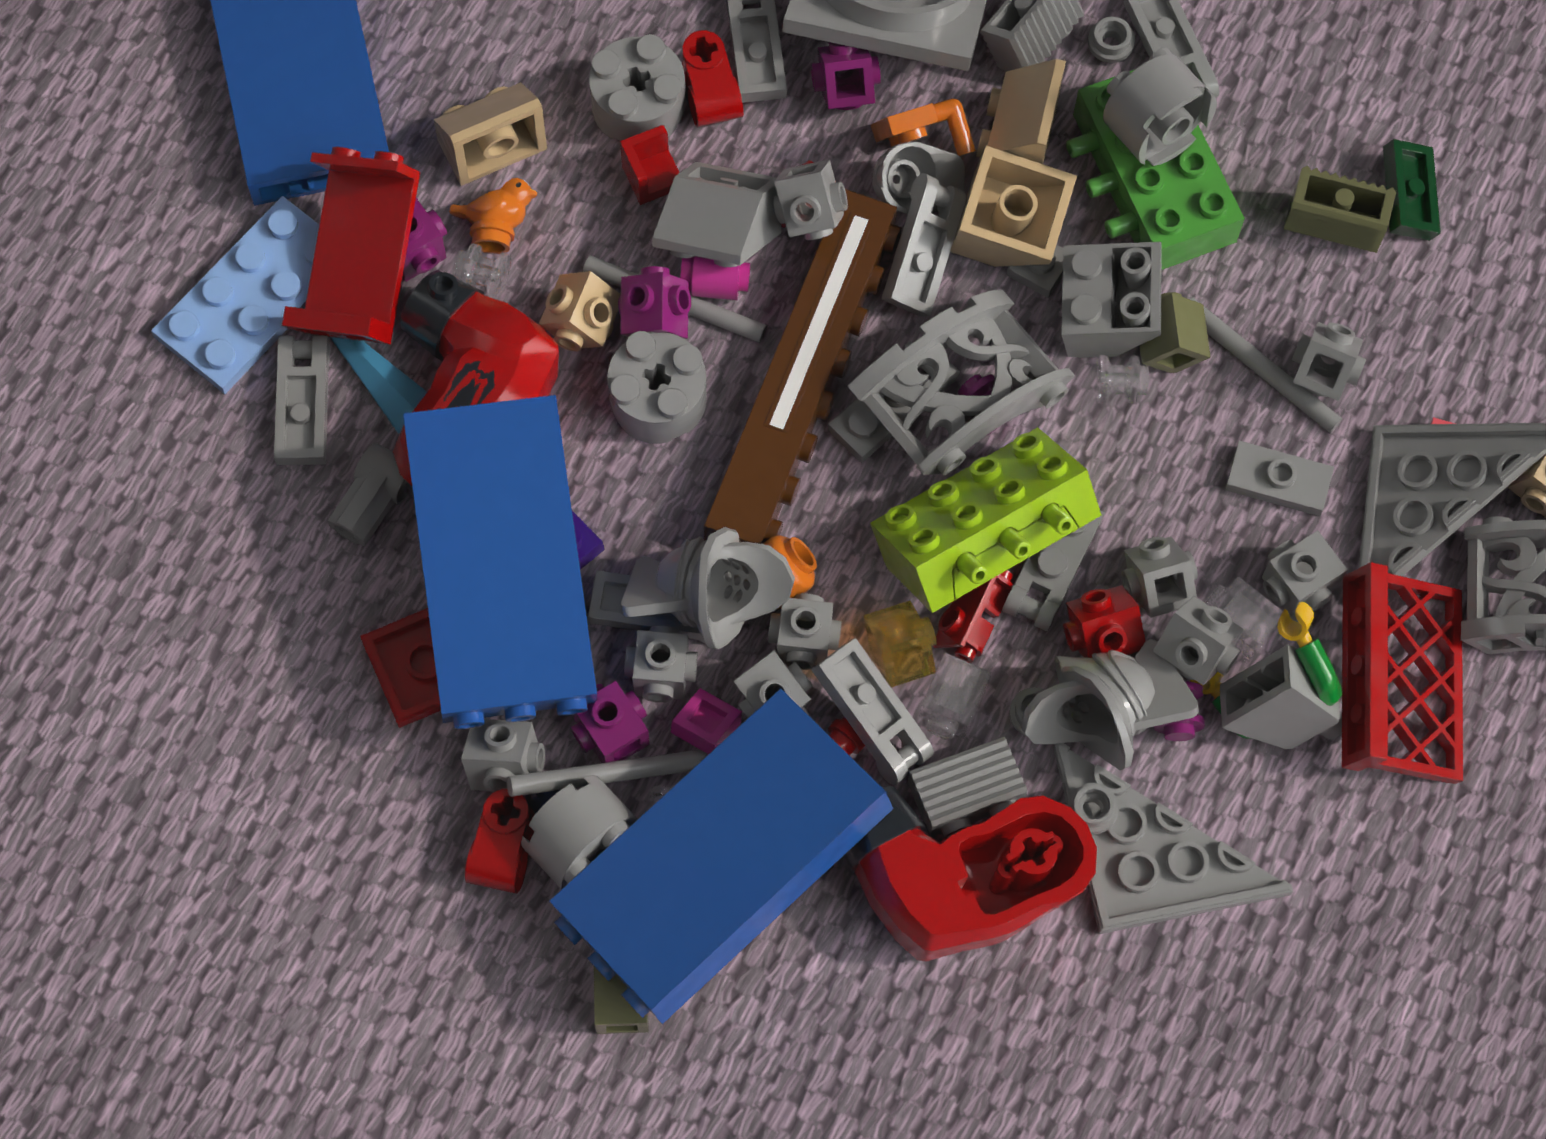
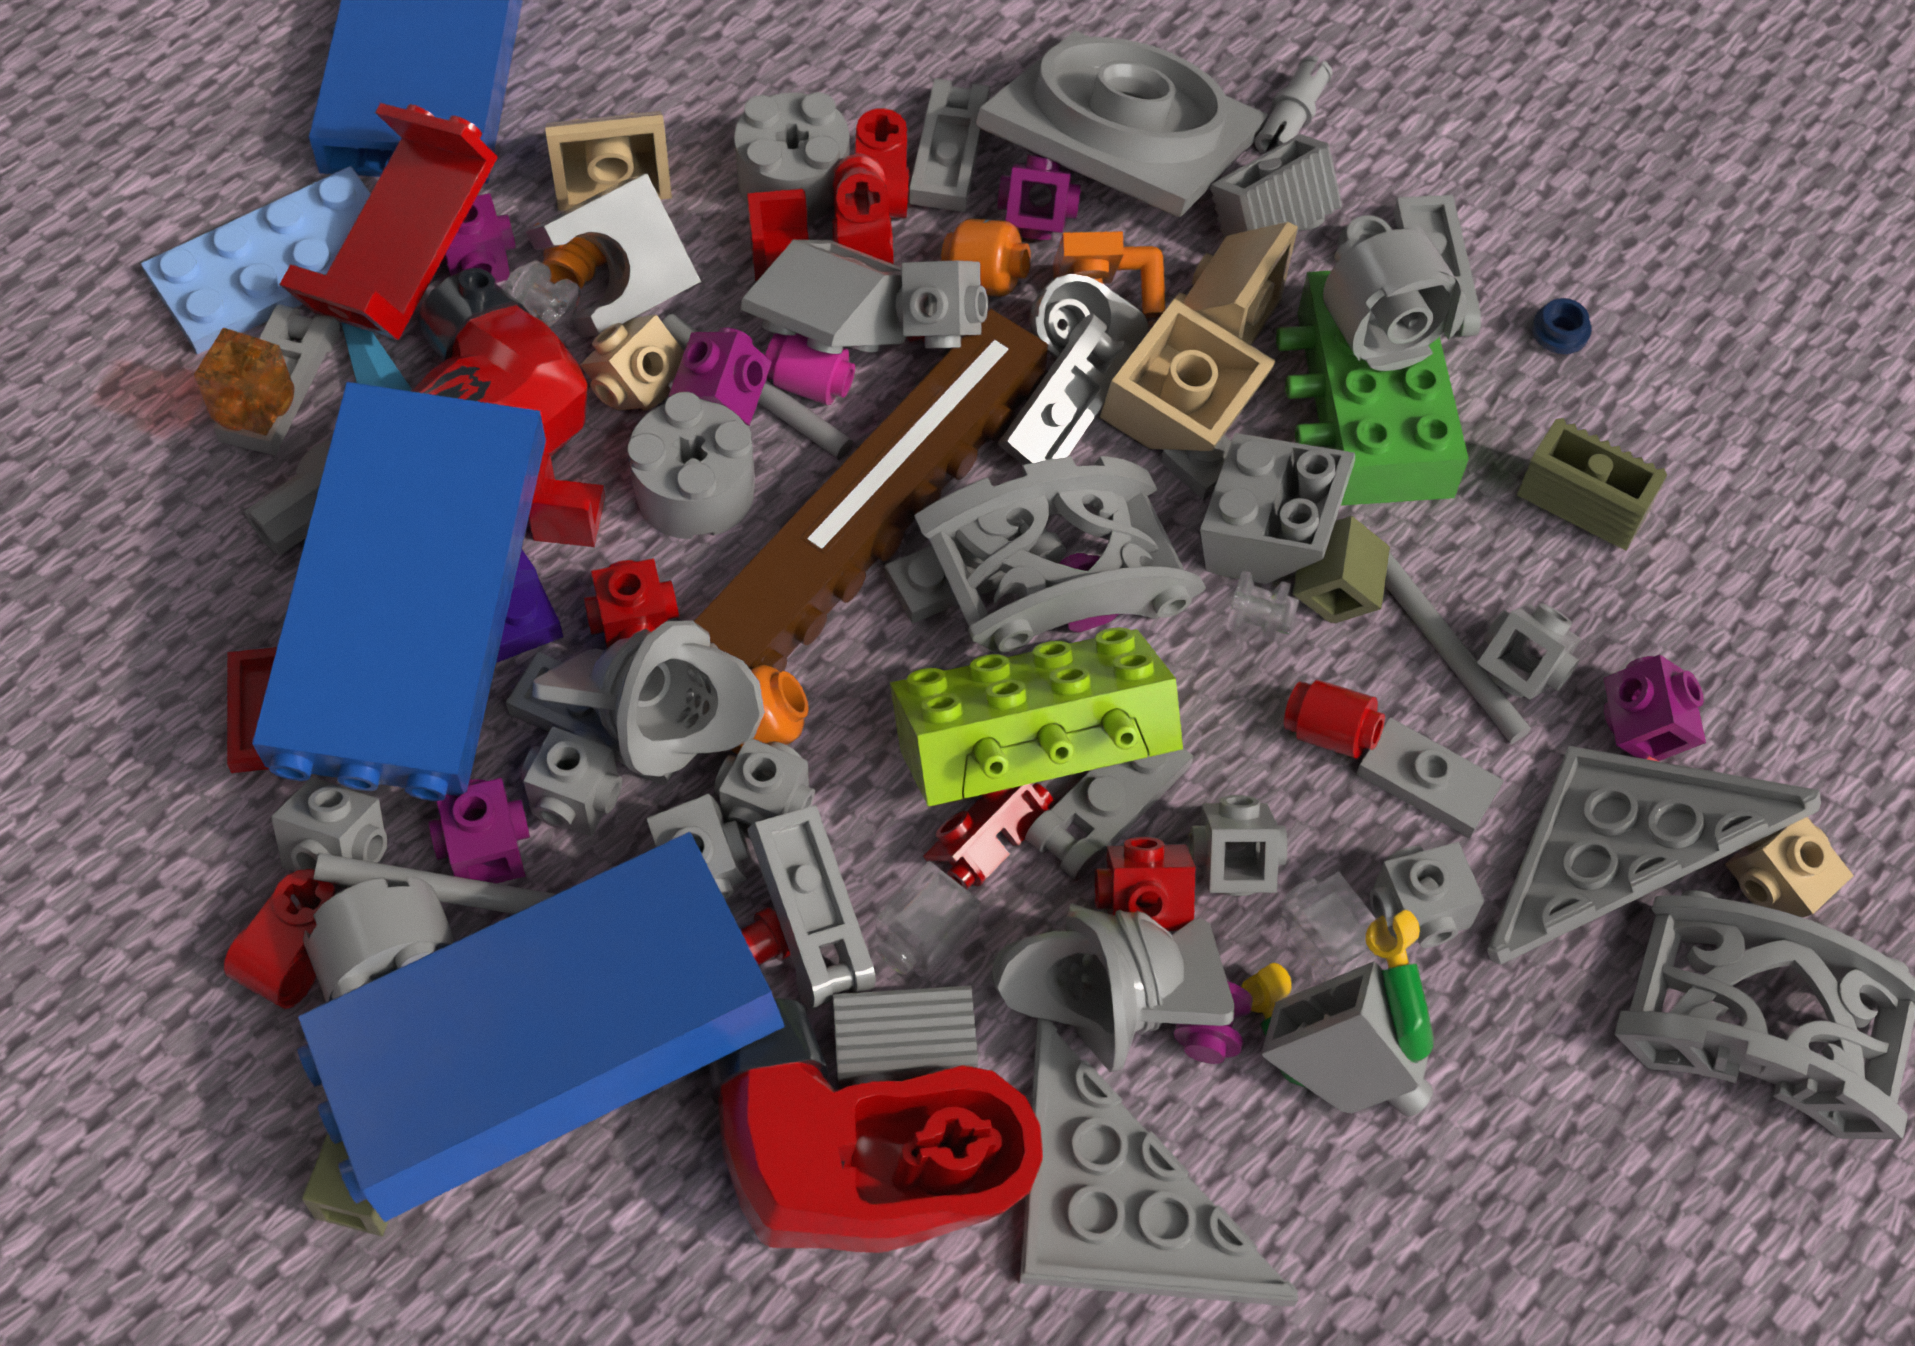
camera: 15 degrees right, 10 degrees down
dark pink plate [671,688,742,754] -> none
clear yellow brick [863,600,937,687] -> none
light grey plate [1067,783,1119,834] -> none
light grey brick [1153,596,1244,685] -> none
red fence [1342,562,1463,784] -> none
dark green plate [1383,139,1441,241] -> none
none -> clear orange brick [194,327,295,436]
none -> piece [525,173,701,338]
none -> red panel [529,454,606,547]
none -> red brick [584,558,679,648]
none -> red piece [832,153,894,264]
none -> orange head [941,218,1031,297]
none -> red brick [1284,679,1385,759]
none -> dark blue plate [1532,298,1592,354]
none -> magenta brick [1603,654,1706,761]

